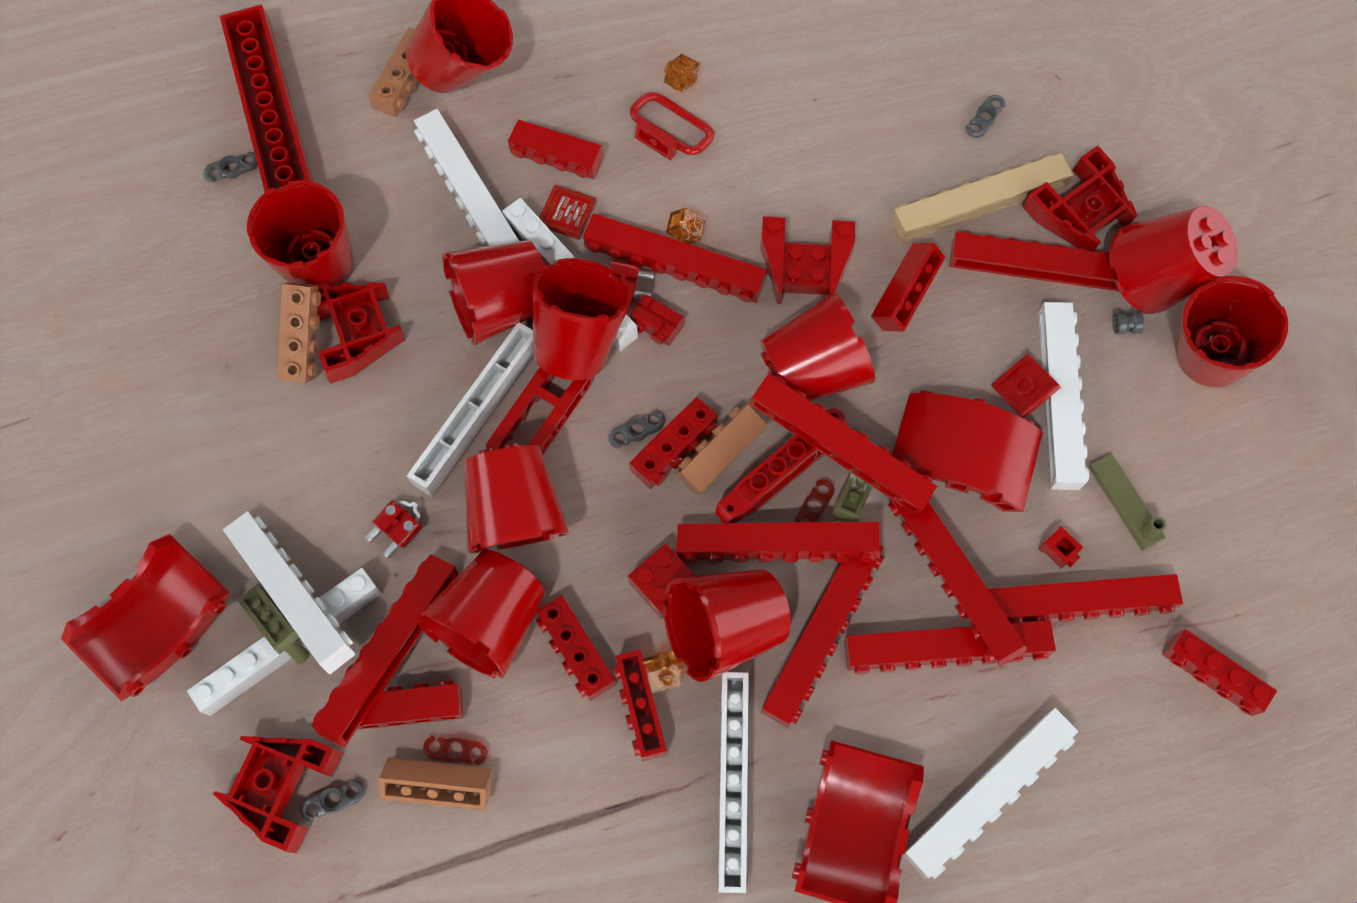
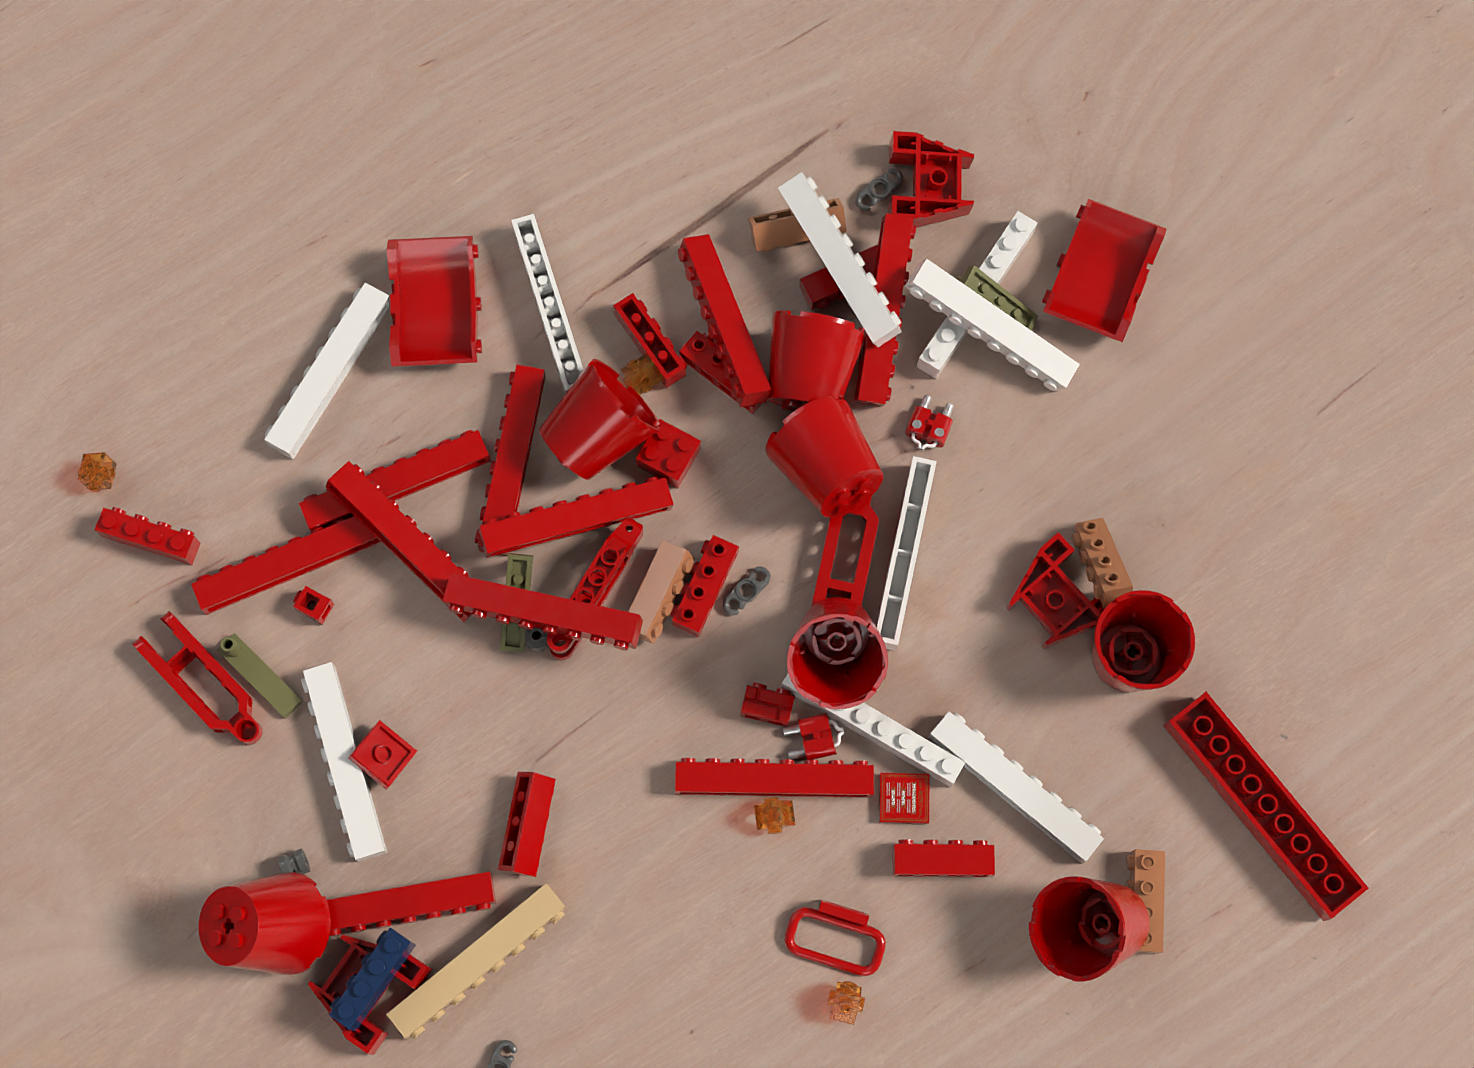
camera: 155 degrees right, 5 degrees up
dark grey piece [203,152,257,183] -> none
clear red piece [423,735,488,765] -> none
red cone [442,240,544,346] -> none
red wedge [760,216,855,304] -> none
red cone [760,293,876,401] -> none
clear red piece [794,479,834,522] -> none
red panel [892,390,1043,512] -> none
red cone [1177,276,1289,387] -> none
none -> clear orange brick [78,452,117,492]
none -> red piece [132,611,263,745]
none -> dark blue brick [329,928,416,1031]
none -> red brick [678,234,772,407]
none -> white brick [778,172,902,347]

